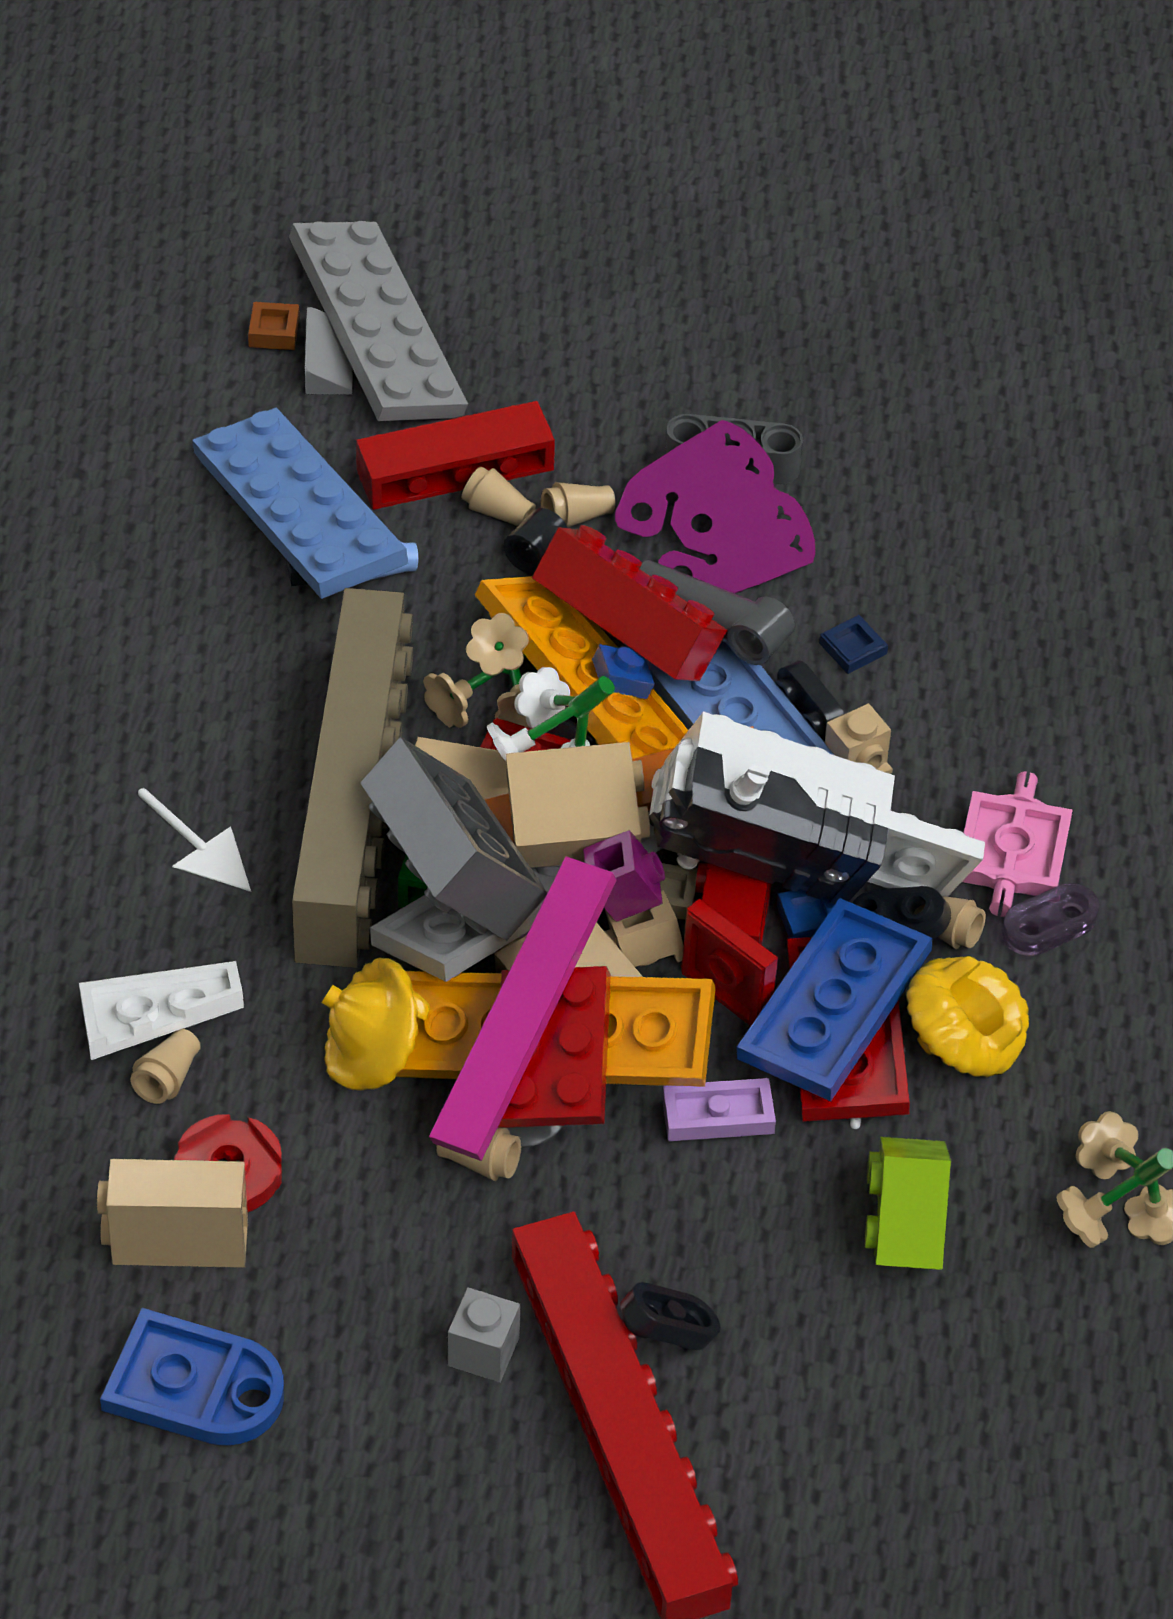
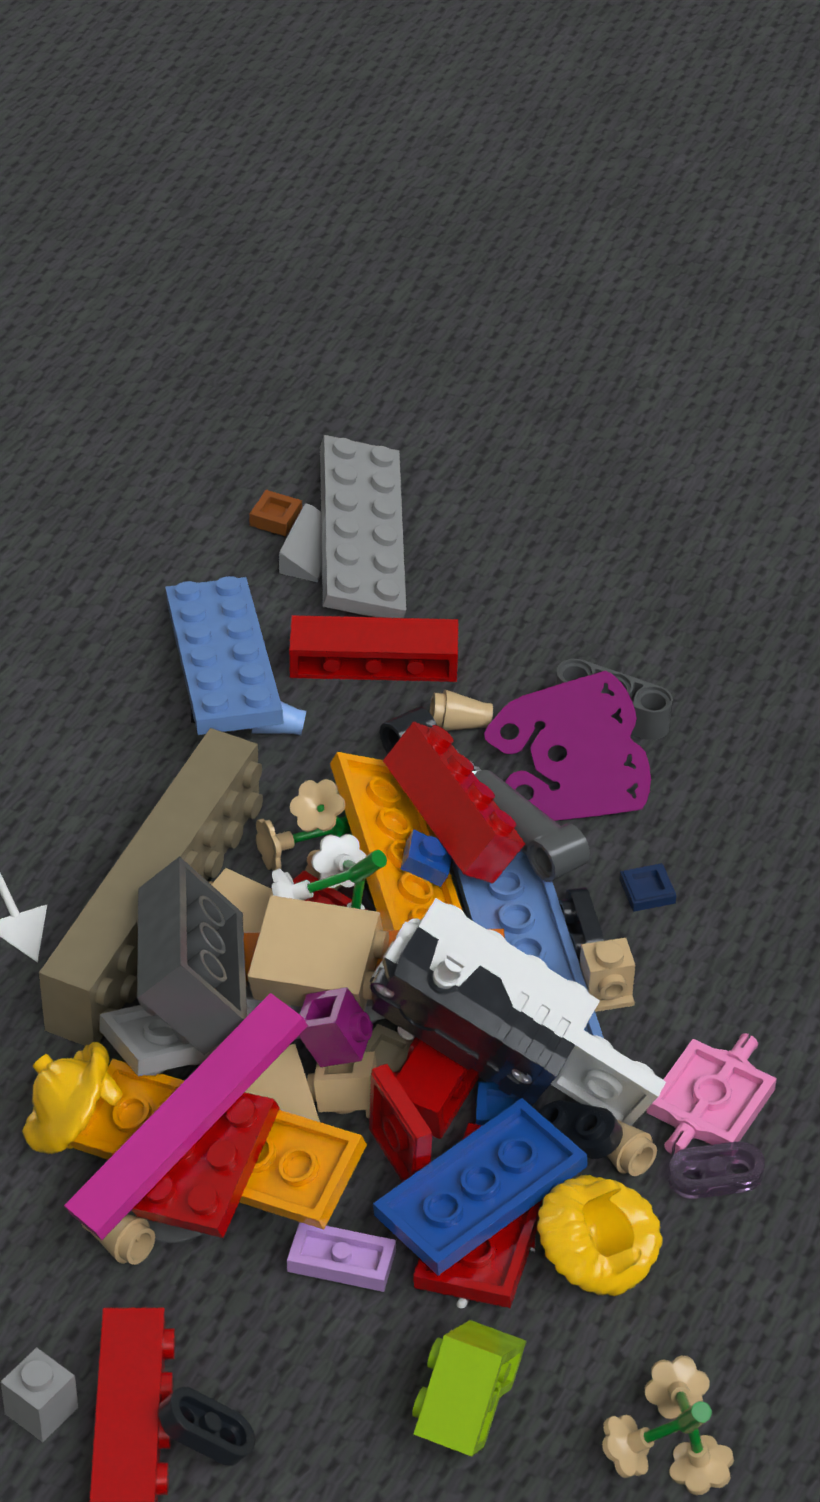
camera: 20 degrees right, 5 degrees down
tan cone [461,466,536,527] -> none

